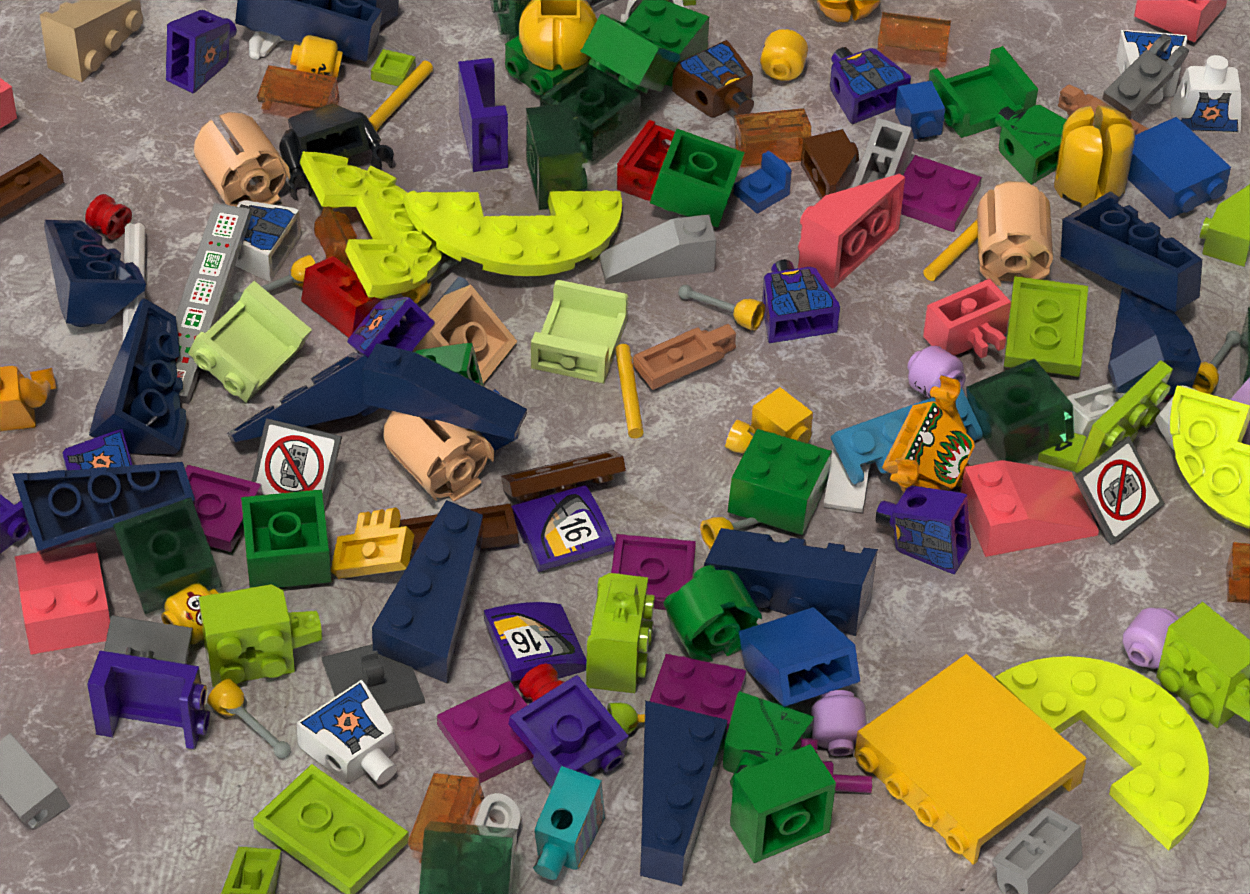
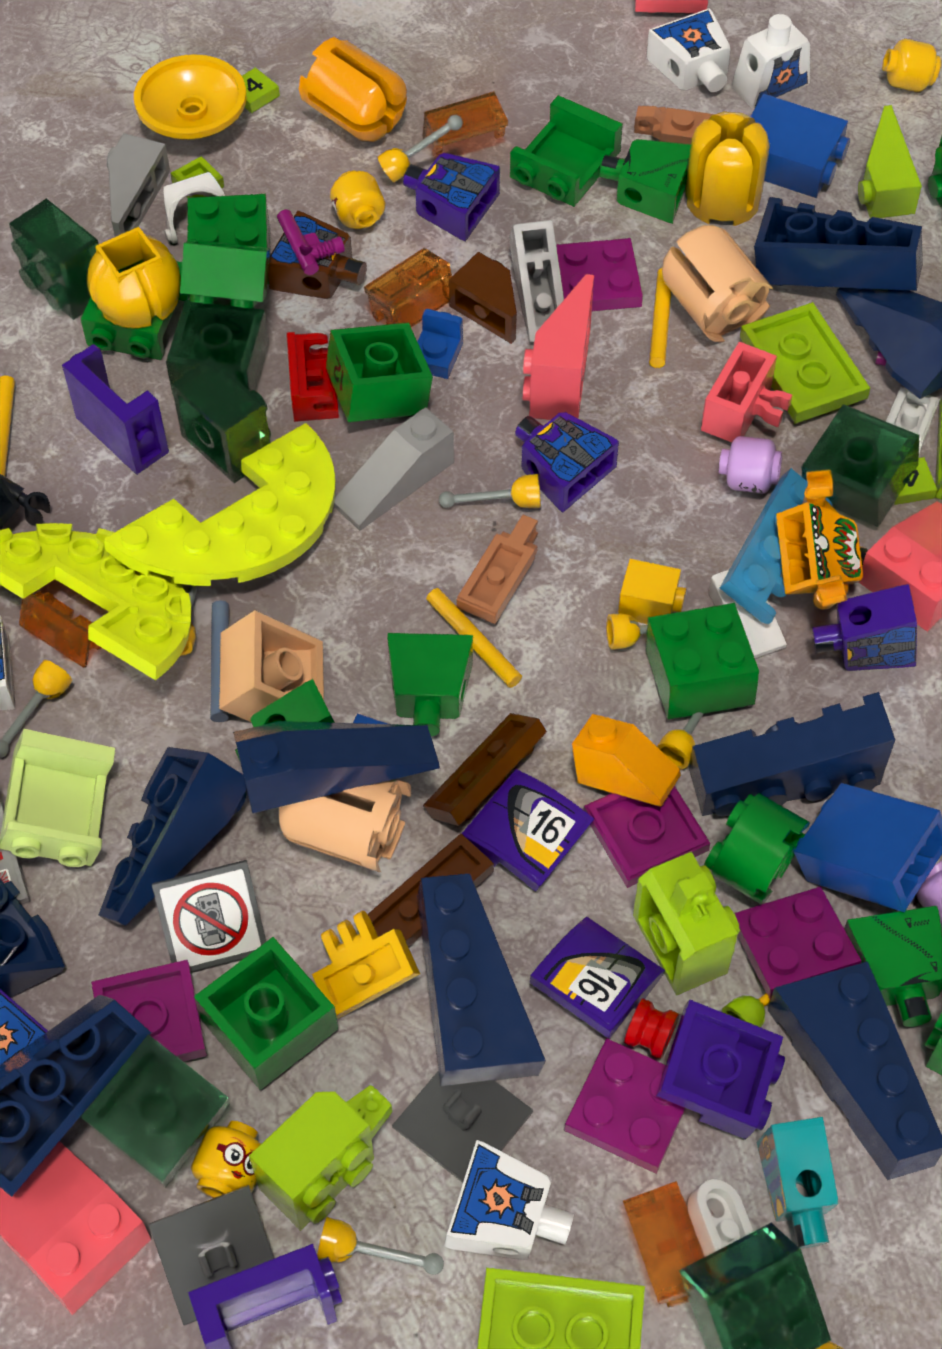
camera: 30 degrees left, 10 degrees up
red hinge [301,256,383,338] -> none
dark purple torso [347,297,435,358] -> none
yellowish green panel [531,280,628,384] -> none
blue brick [895,81,945,139] -> none
dark grey hinge [1102,33,1189,118] -> none
none -> magenta hose [277,209,345,275]
none -> hinge [377,115,463,183]
none -> green torso [387,633,473,737]
none -> light orange slope [572,714,681,807]

